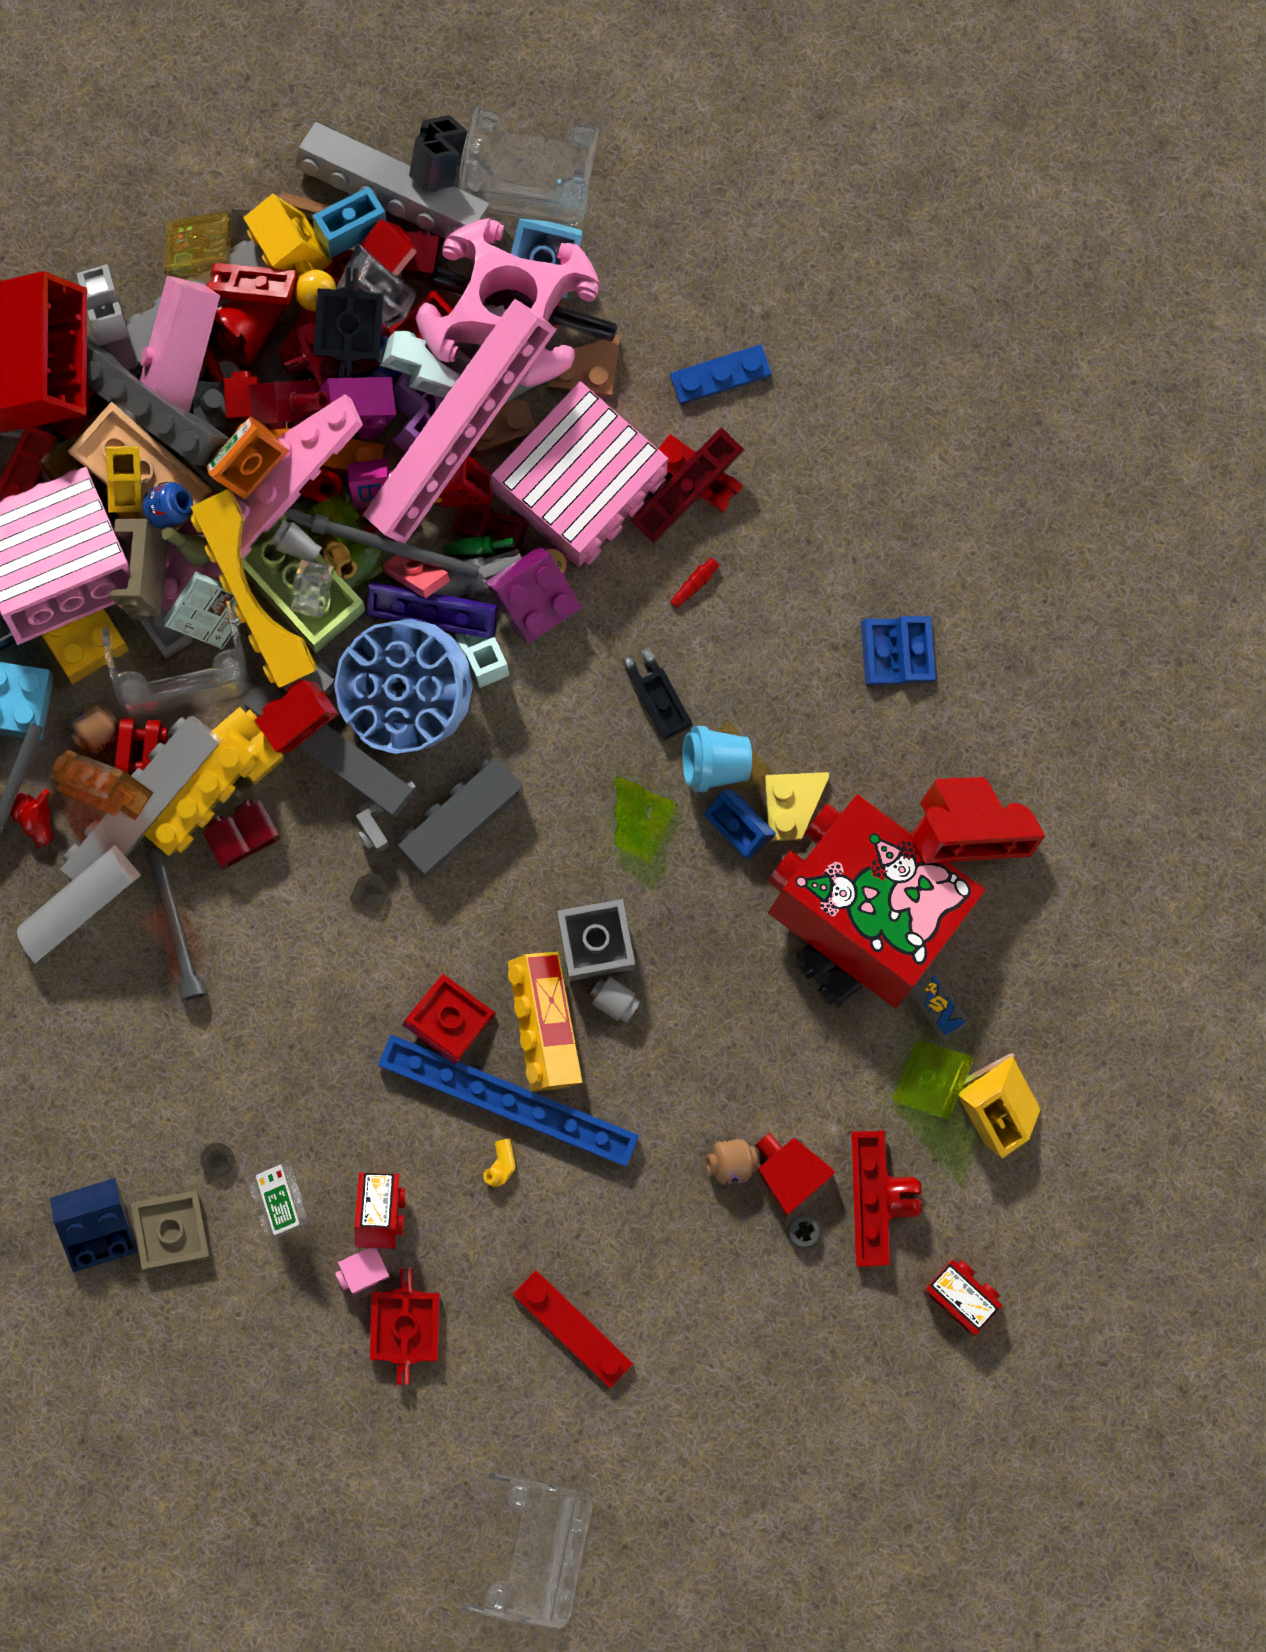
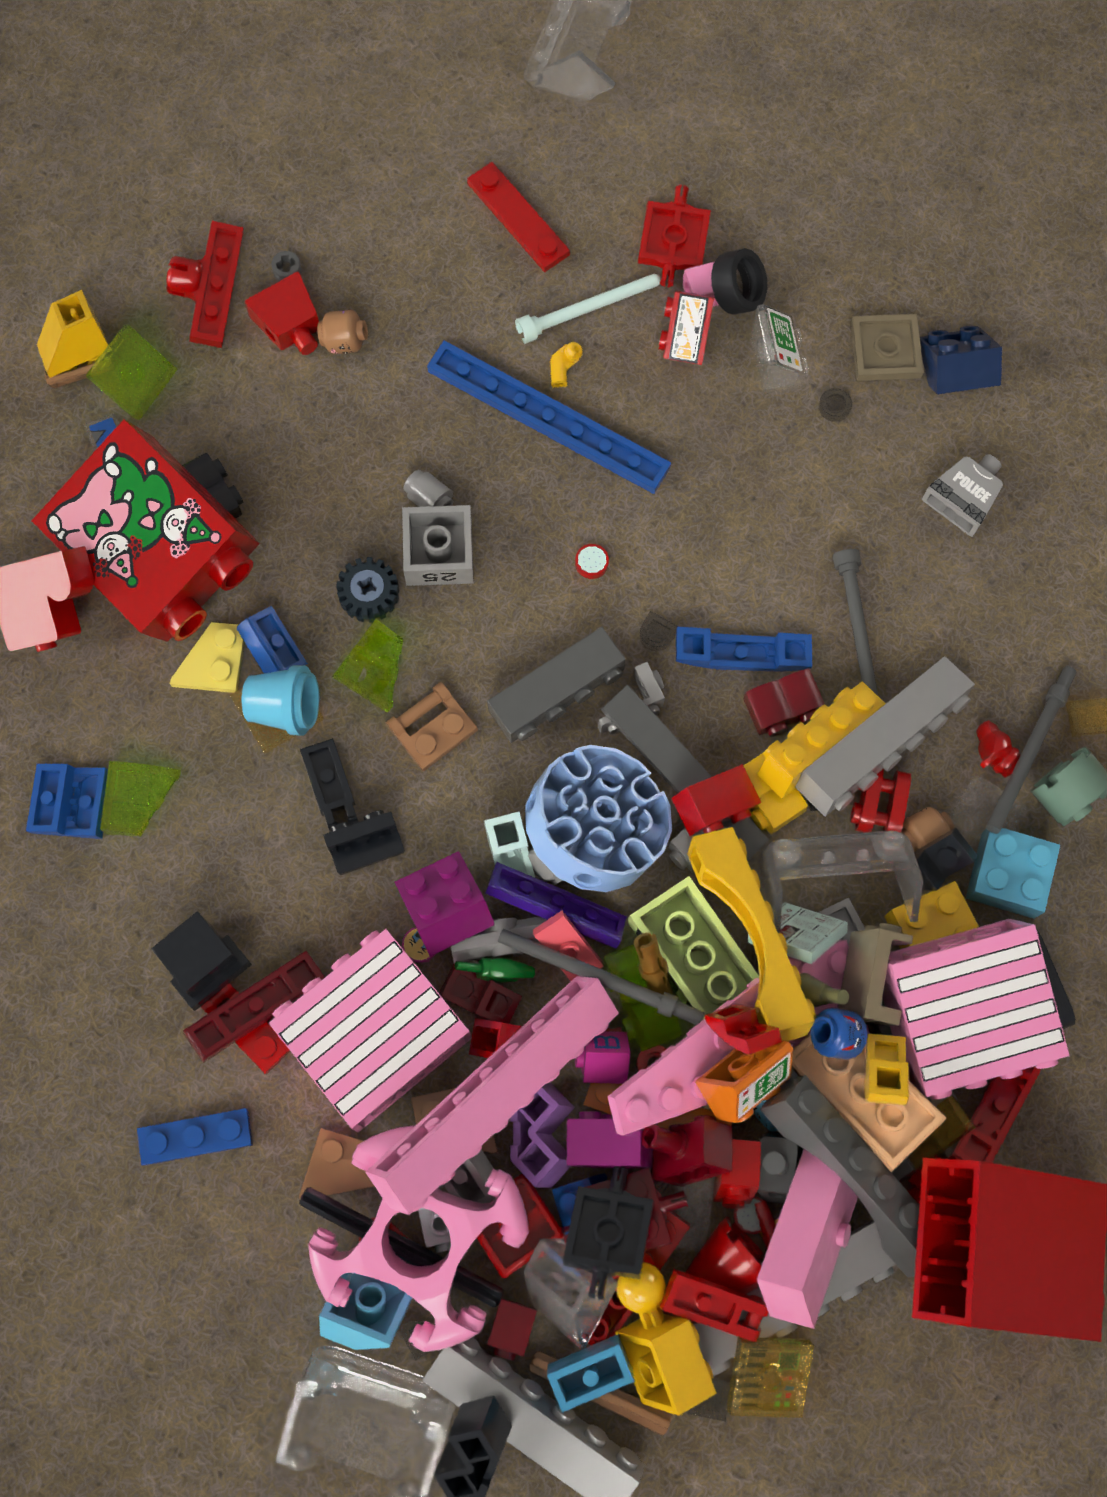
camera: 165 degrees left, 5 degrees down
light grey brick [17,845,141,963] -> none
clear orange brick [49,750,154,821] -> none
light grey slope [76,264,129,346] -> none
light grey cone [270,520,322,564] -> none
clear brick [290,560,334,617] -> none
red slope [361,219,417,277] -> none
light aqua slope [380,331,461,398] -> none
red tile [402,974,496,1065] -> none
yellow brick [507,951,582,1092] -> none
red animal [670,557,720,609] -> none
brick [923,1259,1003,1337] -> none
none -> clear neon green slope [100,761,181,837]
none -> black plate [151,911,252,1011]
none -> black bracket [323,810,405,875]
none -> black wheel [336,557,399,623]
none -> medium nougat plate [385,682,478,772]
none -> light aqua piece [515,274,661,344]
none -> tile [575,544,609,579]
none -> blue slope [676,627,812,672]
none -> red slope [704,1004,782,1055]
none -> black tyre [711,248,768,315]
none -> black slope [899,828,978,891]
none -> light grey torso [922,454,1003,537]

